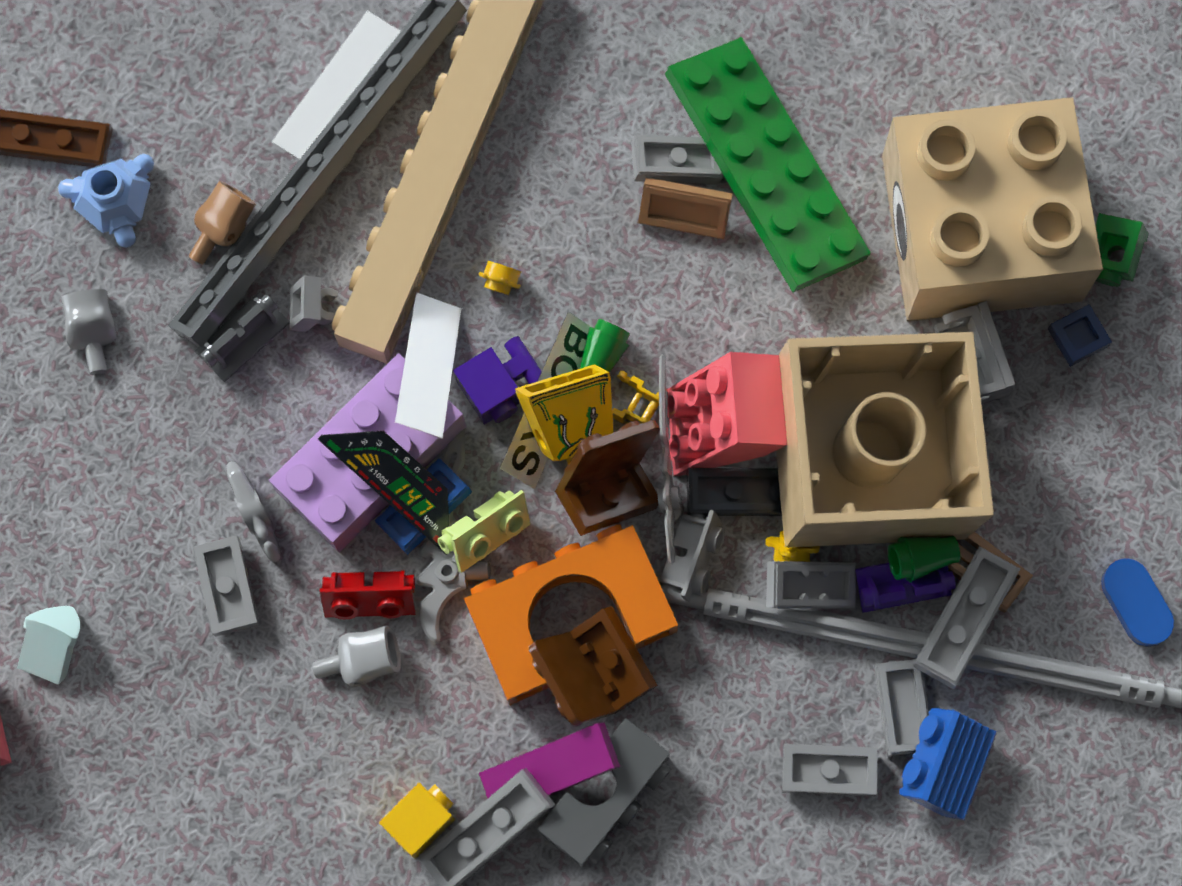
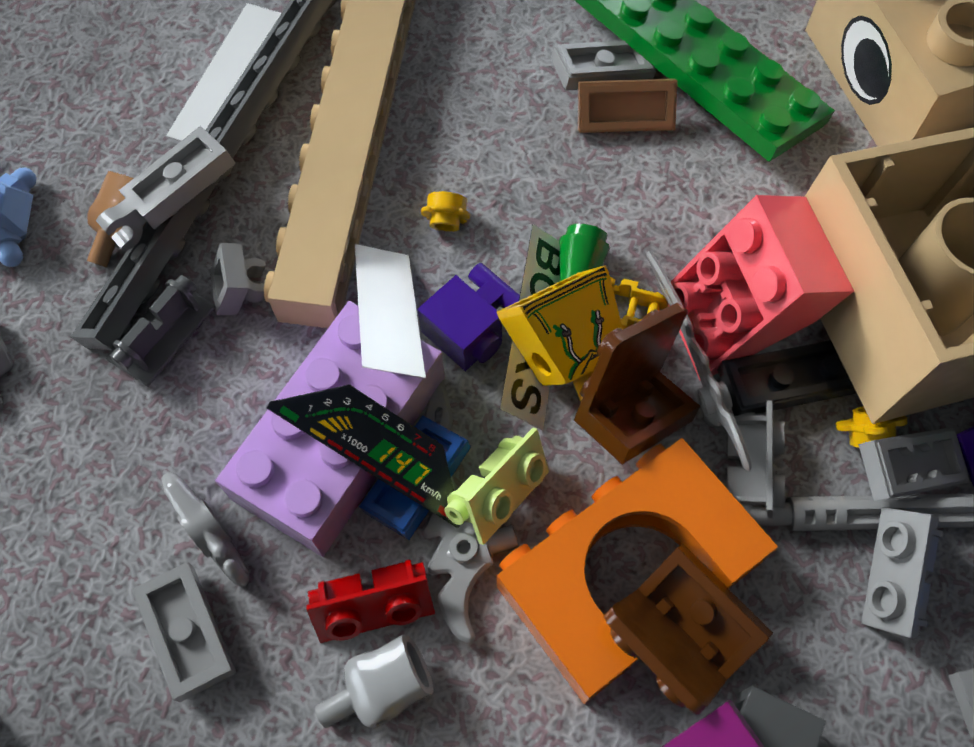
camera: 15 degrees left, 10 degrees down
none -> light grey plate [96,126,236,251]
none -> light grey hinge [861,507,943,639]

